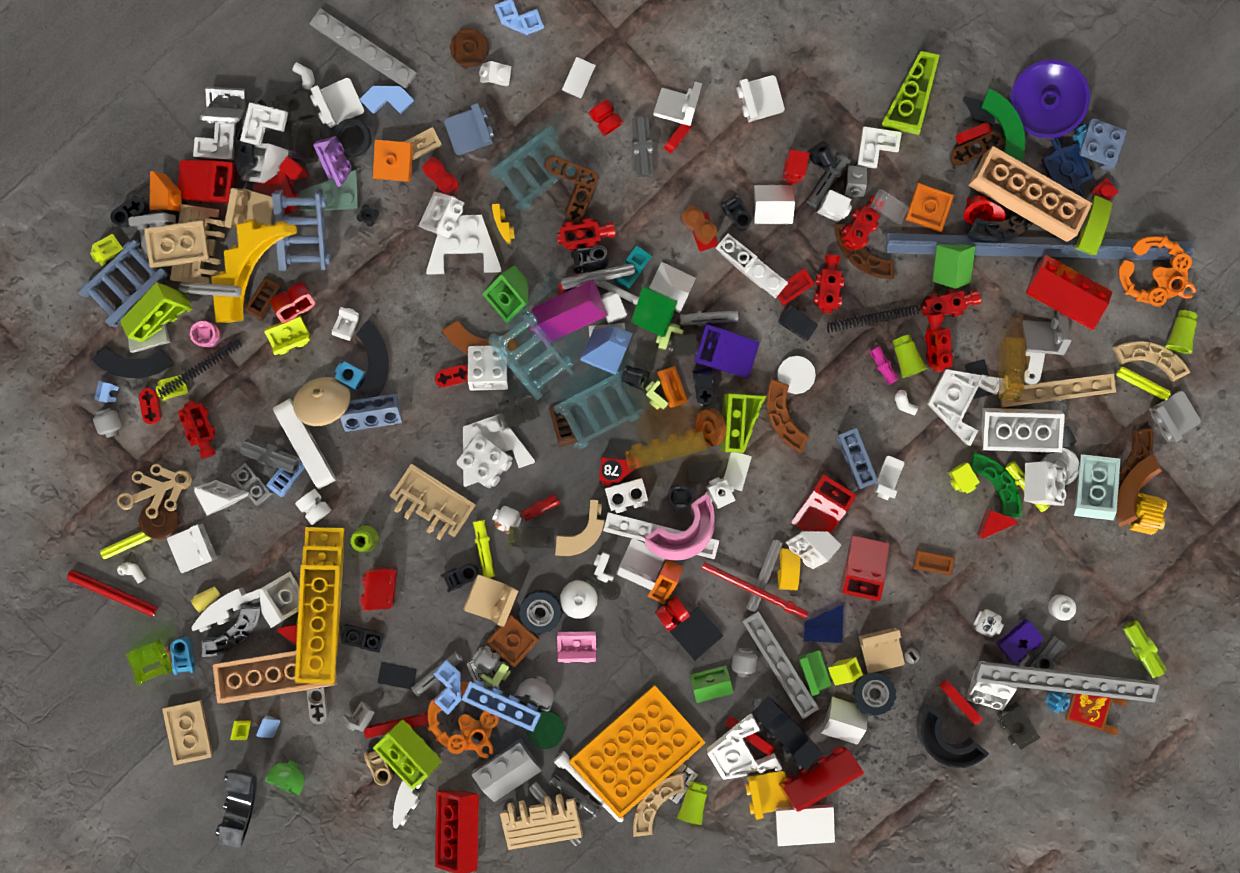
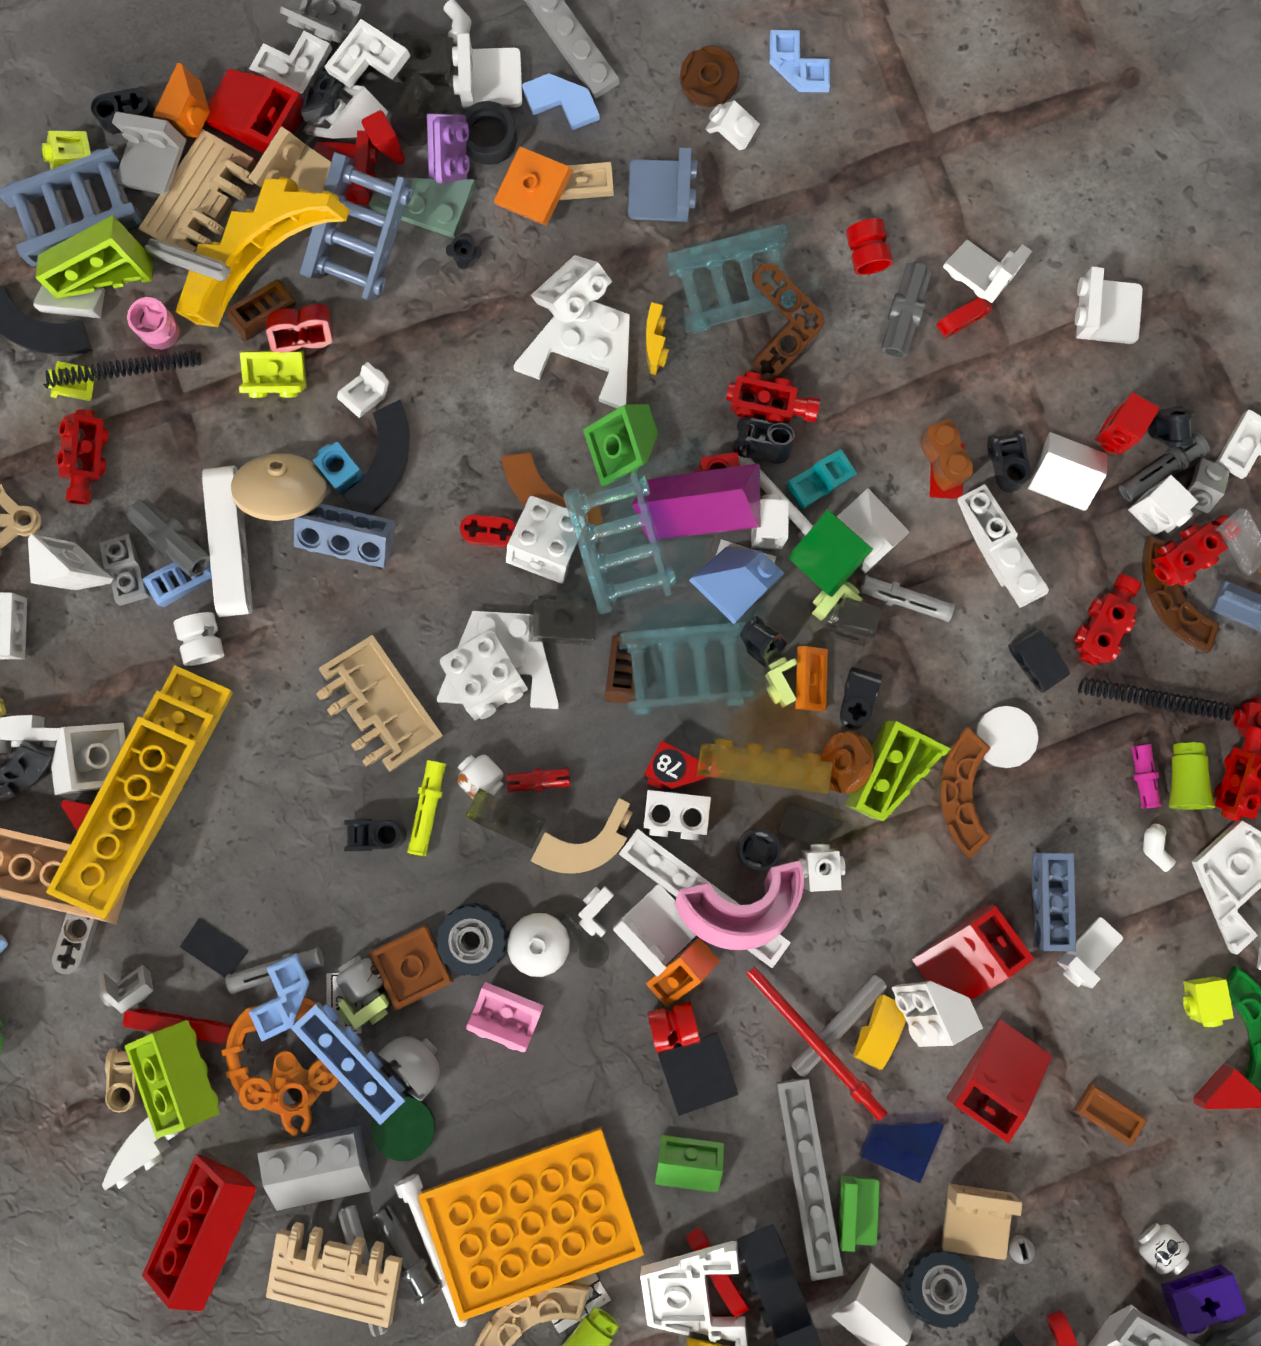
camera: 25 degrees right, 5 degrees down
red beam [139,388,162,424] -> none
tan plate [144,221,210,268] -> none
black slope [341,624,384,653] -> none
lime plant [351,526,379,552] -> none
red slope [360,566,398,611] -> none
red brick [422,157,460,196] -> none
tan bracket [463,574,518,627] -> none
light grey axle [561,264,635,290] -> none
white sticker [562,57,596,98] -> none
dark purple slope [694,324,760,379] -> none
white sticker [724,452,752,491] -> none
light grey head [731,648,757,677] -> none
red plate [777,268,815,306] -> none
neon yellow brick [828,657,863,685] -> none

